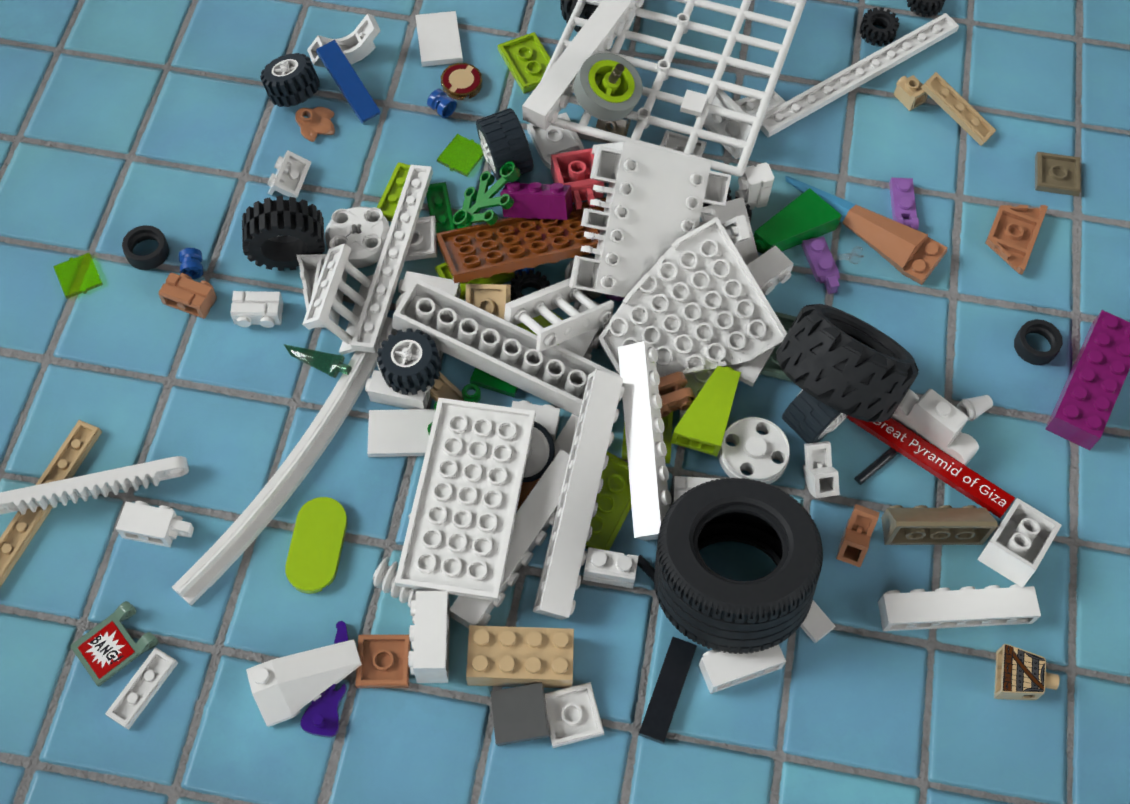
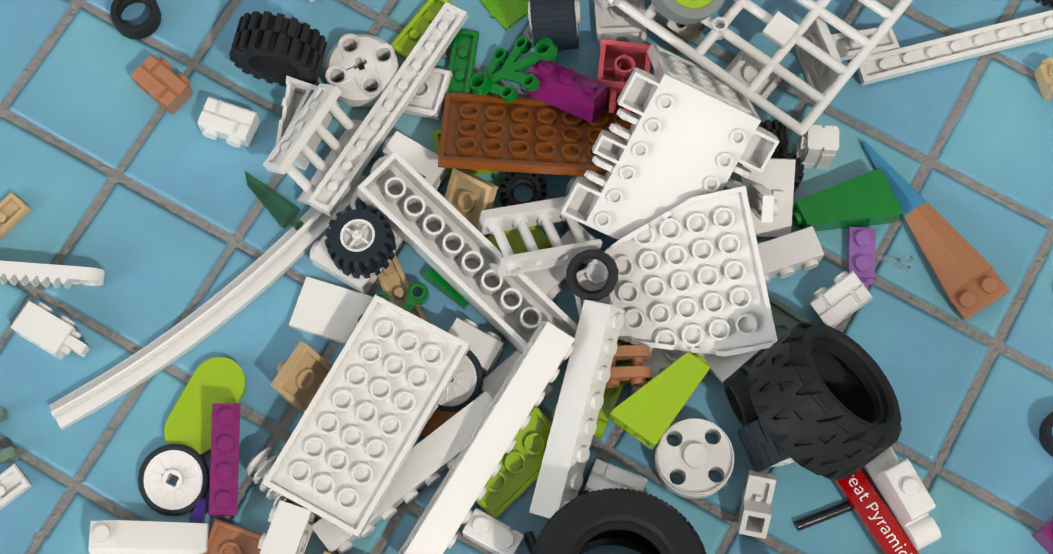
camera: 20 degrees right, 10 degrees up
clear neon green piece [53,253,103,299] -> none
blue wheel [179,248,204,279] -> none
medium lavender plate [889,177,919,230] -> none
white cone [956,395,993,421] -> none
none -> white wheel [138,444,210,516]
none -> magenta brick [208,403,240,517]
none -> tan tile [270,341,332,413]
none -> black tyre [566,249,619,301]
none -> black tyre [724,372,759,426]
none -> white brick [810,271,874,328]

